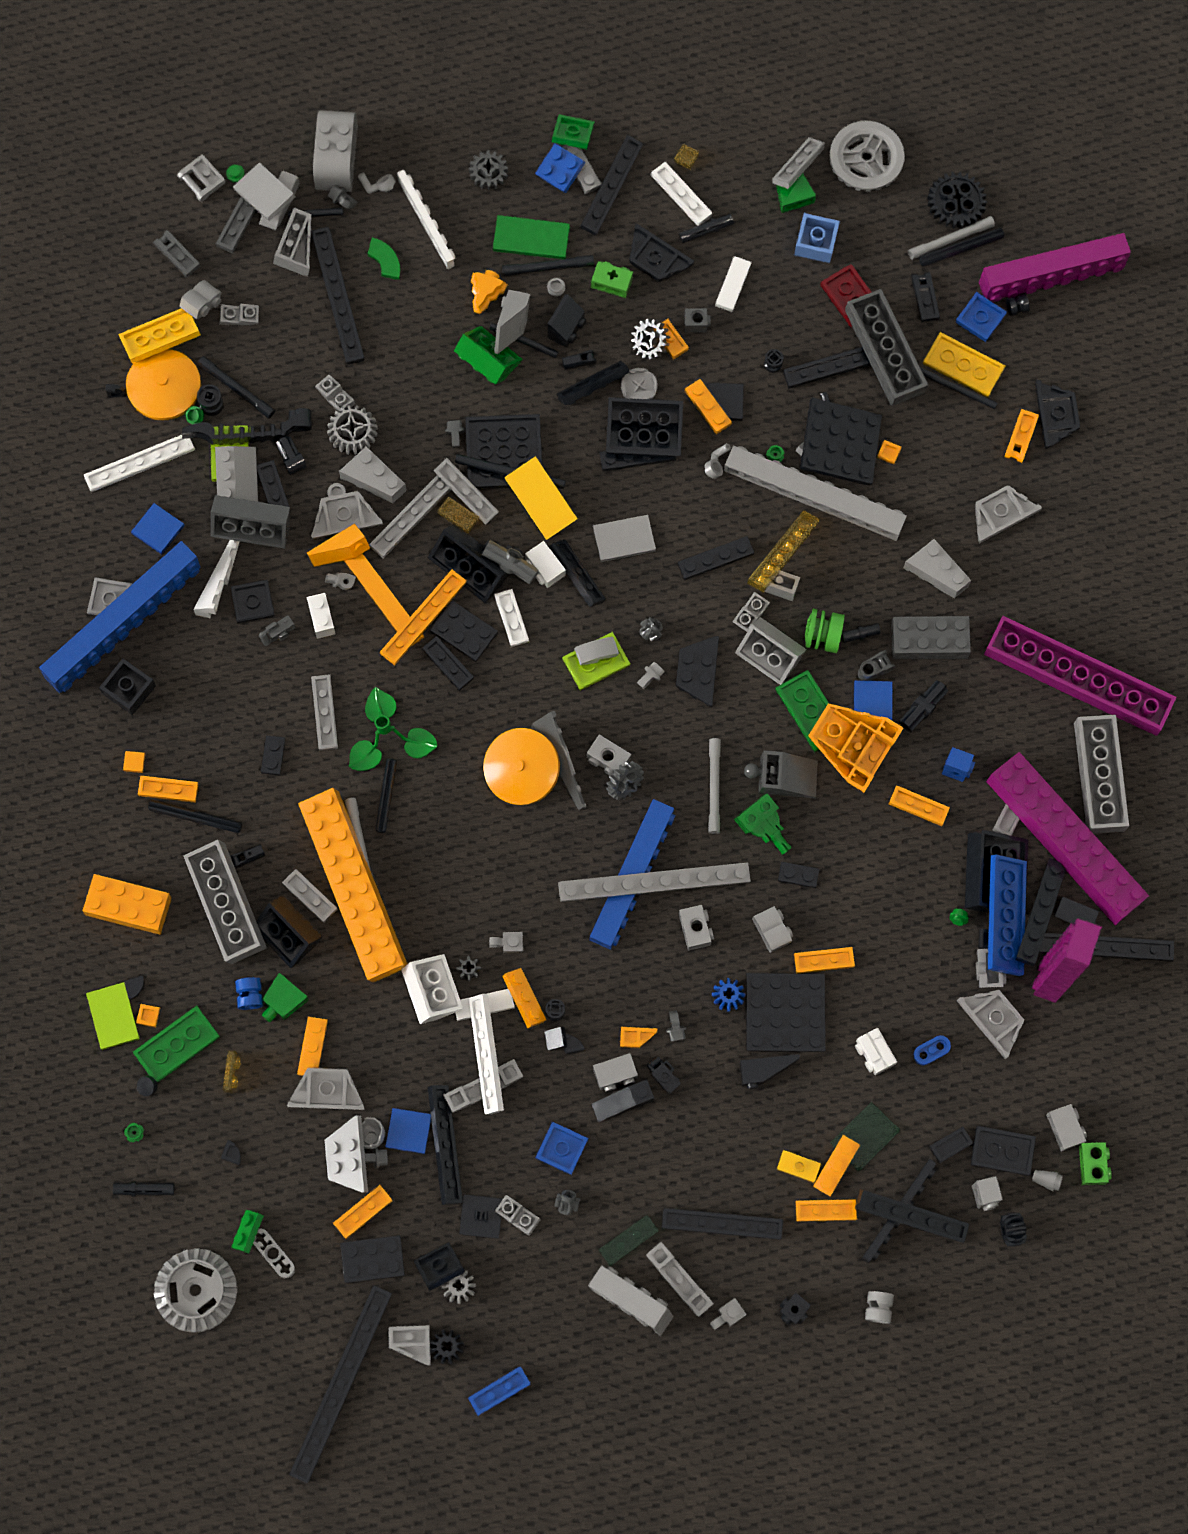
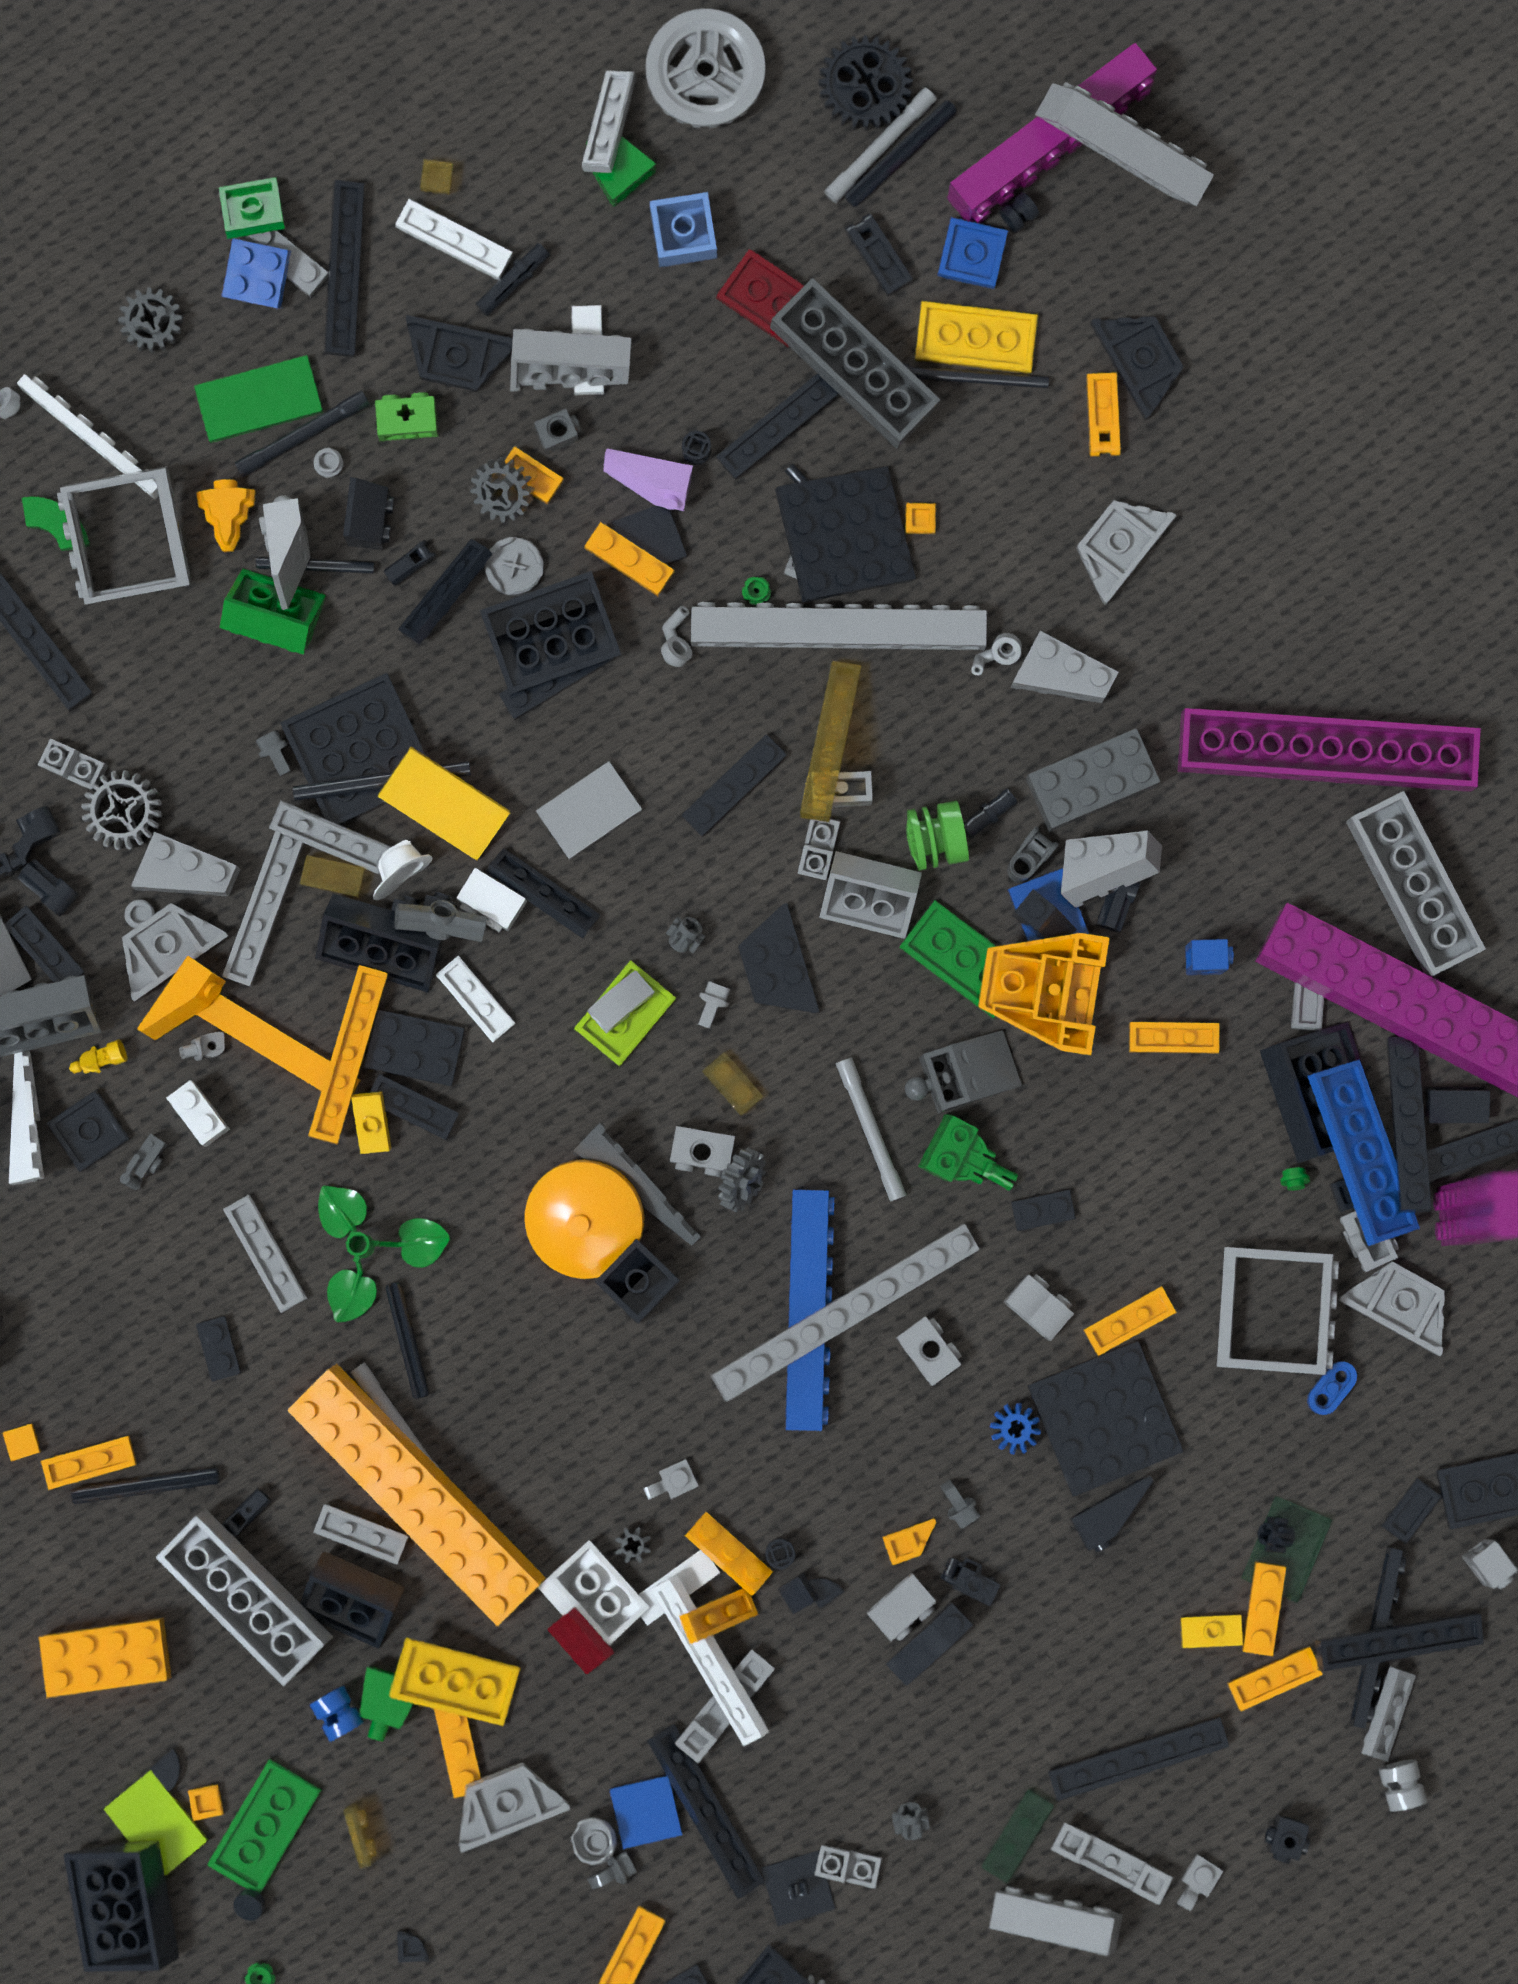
camera: 25 degrees left, 10 degrees up
wing [325,1115,368,1193] -> none
blue plate [535,1122,588,1175] -> none
white brick [855,1028,897,1075] -> none
none -> light grey window [57,466,192,604]
none -> black slope [63,1840,179,1972]
none -> yellow piece [69,1039,128,1074]
none -> yellow plate [351,1092,391,1154]
none -> white piece [373,840,432,901]
none -> yellow tile [389,1637,520,1726]
none -> light grey wedge [510,329,631,391]
none -> dark red tile [547,1607,614,1675]
none -> black slope [595,1239,680,1324]
none -> lavender slope [603,448,693,511]
none -> light orange plate [679,1588,758,1644]
none -> clear yellow plate [702,1052,763,1116]
none -> light grey plate [971,633,1022,675]
none -> black slope [1012,889,1077,939]
none -> light grey brick [1035,82,1214,206]
none -> light grey wedge [1061,831,1162,908]
none -> light grey window [1217,1247,1339,1375]
none -> black gear [1258,1517,1295,1554]
none -> light grey plate [1362,1667,1416,1761]

